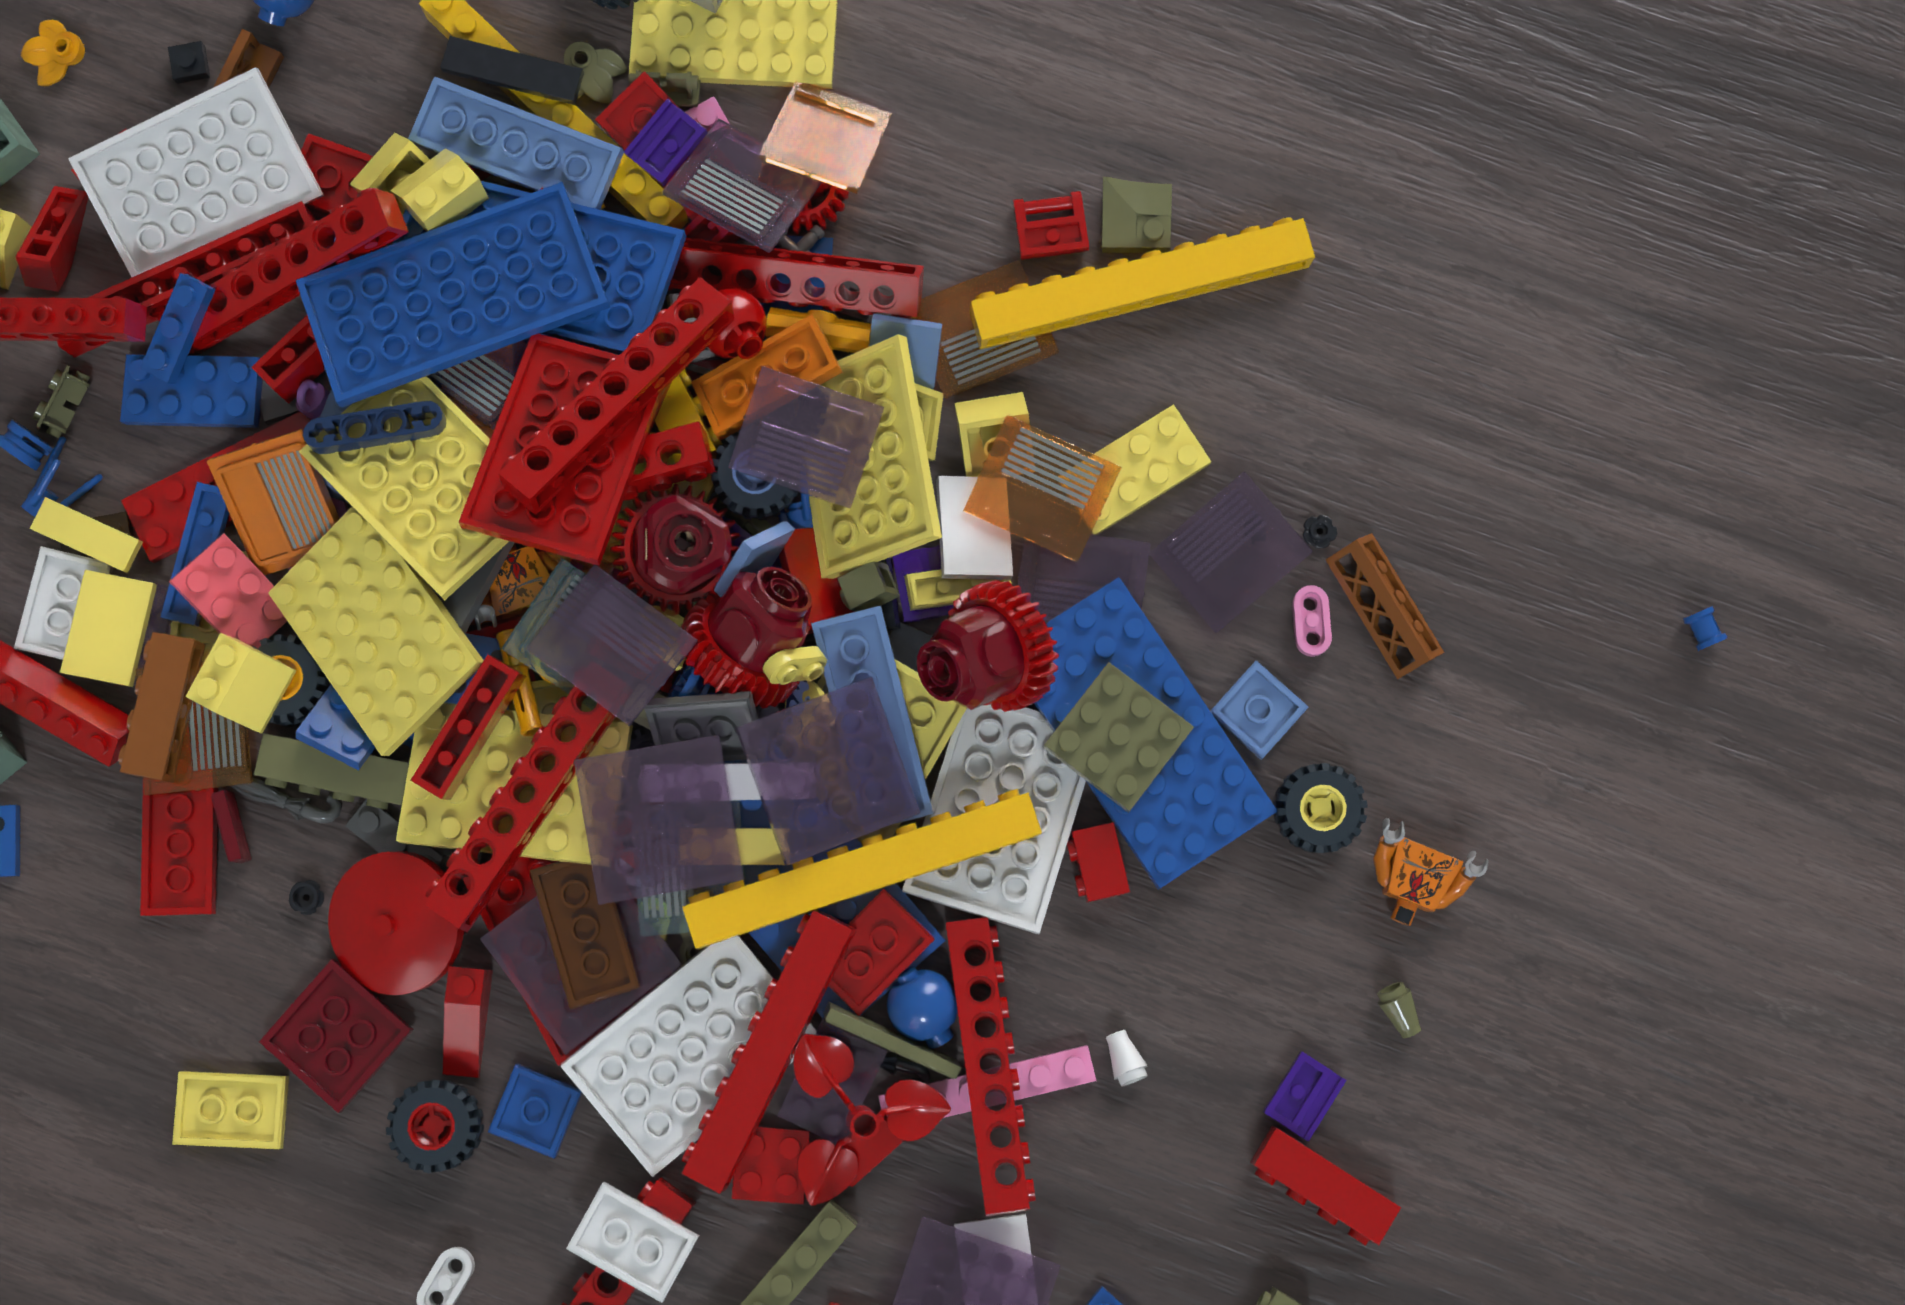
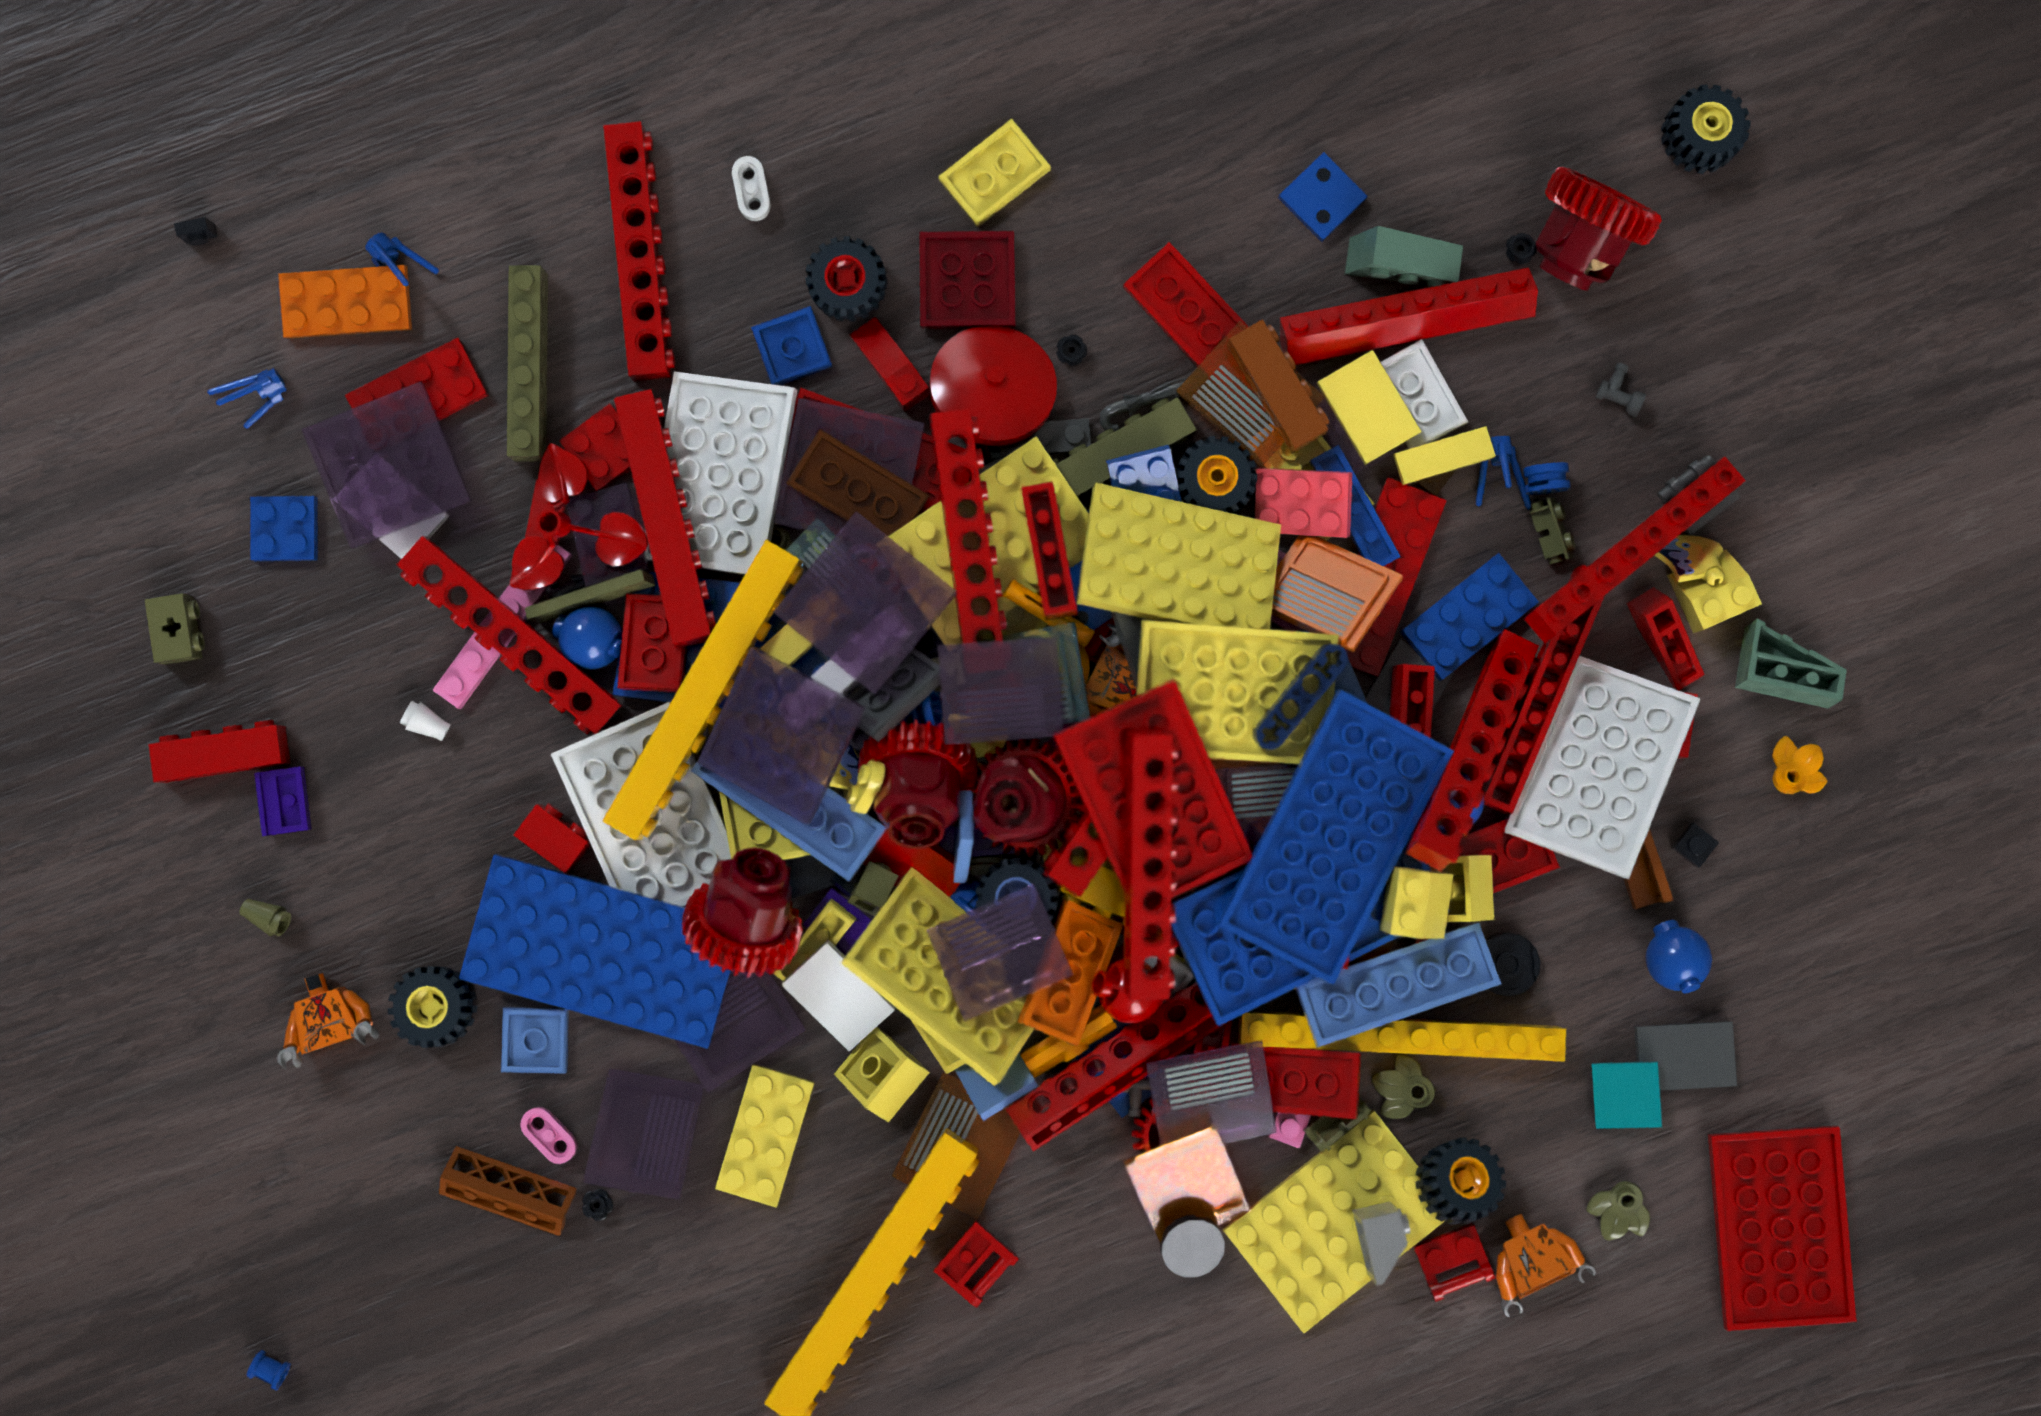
camera: 135 degrees right, 5 degrees up
blue plate [140,273,216,384] -> none
light yellow slope [185,633,297,733] -> none
dark red tile [211,790,252,863] -> none
medium lavender tile [296,379,330,419] -> none
black tile [440,36,584,105] -> none
white tile [566,1182,700,1303] -> none
dark purple plate [624,98,708,186] -> none
clear orange piece [963,415,1122,563] -> none
olive plate [1043,662,1194,813] -> none
olive plate [1102,177,1172,253] -> none
none -> tile [1160,1215,1225,1277]
none -> black tile [1486,932,1541,997]

